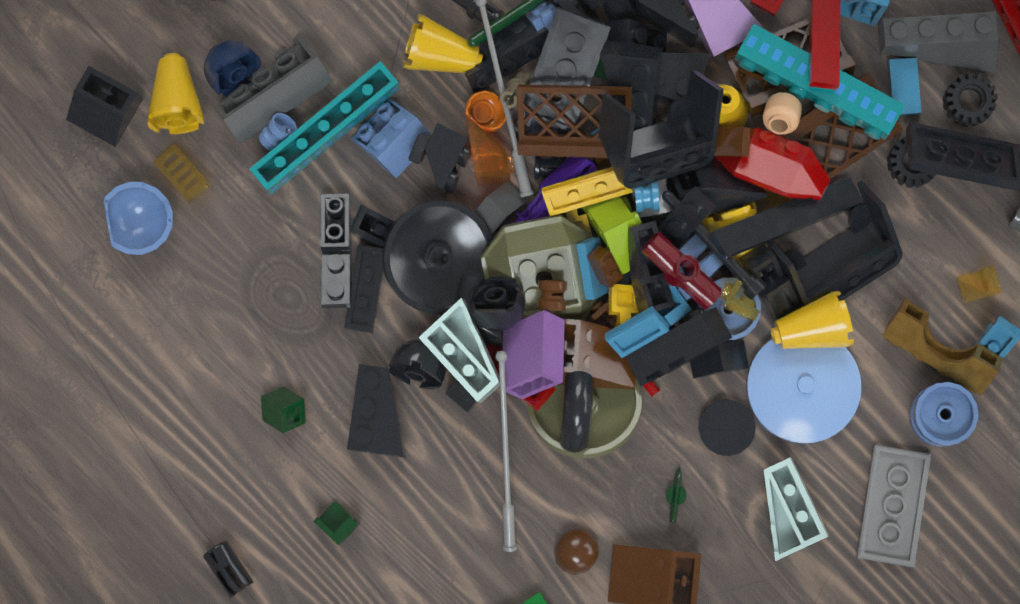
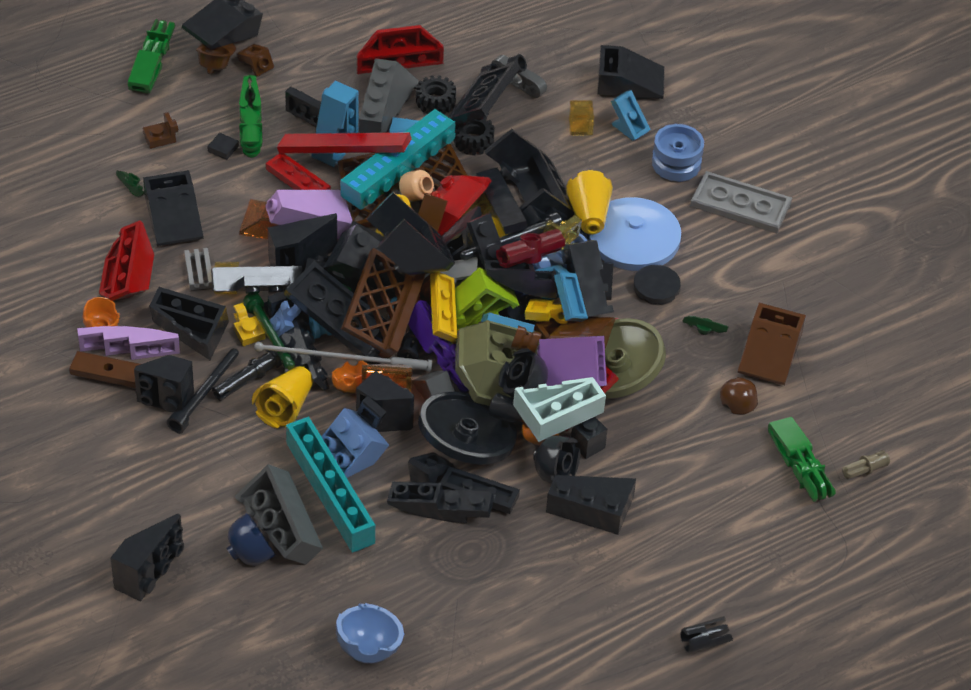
camera: 85 degrees left, 35 degrees down
black slope [66,66,143,147] -> none
yellow cone [147,53,204,134] -> none
clear yellow slope [153,144,212,204] -> none
medium blue wheel [259,113,297,151] -> none
dark green panel [261,387,306,433] -> none
dark green panel [313,502,360,545] -> none
light grey piece [496,351,517,552] -> none
dark tan axle [500,71,531,108] -> none
black cylinder [560,371,594,452] -> none
reddish brown piece [587,246,623,288] -> none
dark azure wheel [635,182,660,212] -> none
light aqua wedge [764,457,829,561] -> none
pearl gold arch [882,299,1003,396] -> none

